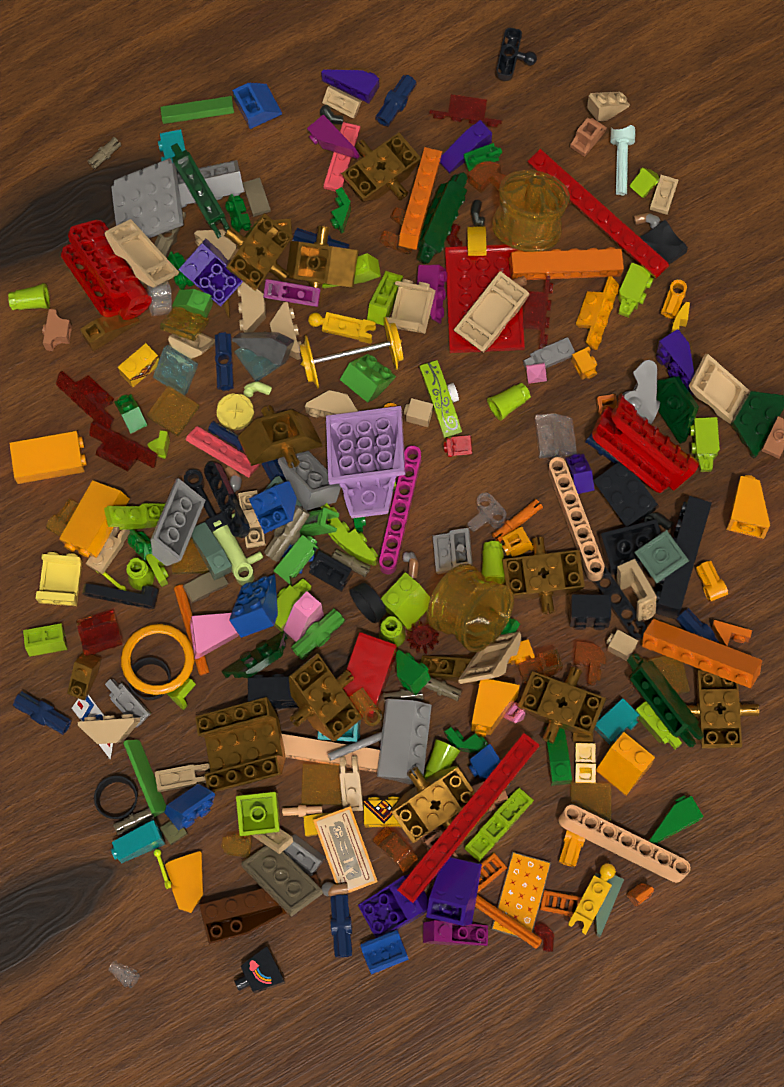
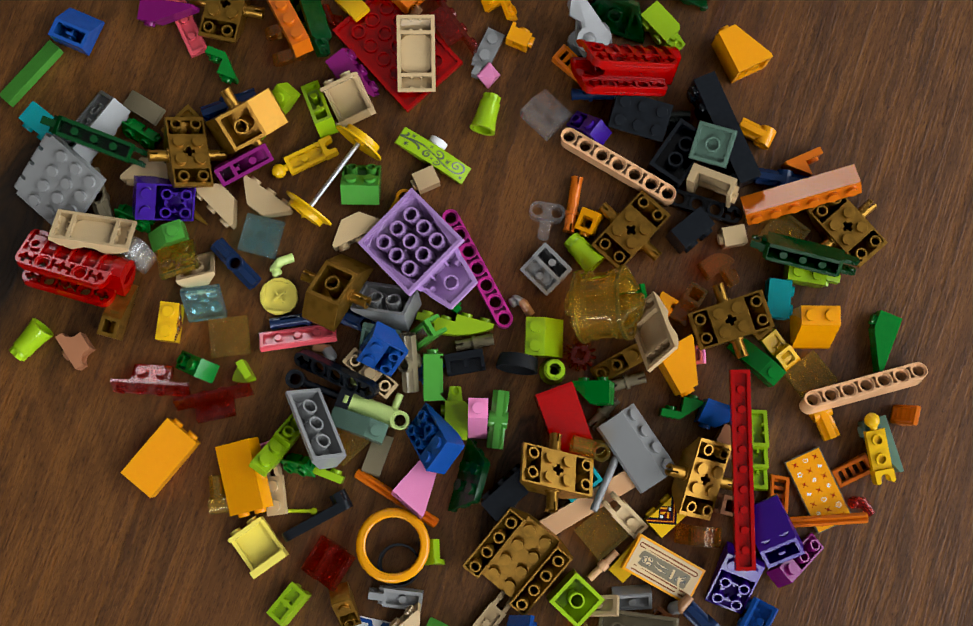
camera: 50 degrees left, 10 degrees up
lime plant [127,558,155,590] -> none
flat silver slope [232,332,295,365] -> none
lime plant [423,740,460,779] -> none
bracket [444,435,473,457] -> none

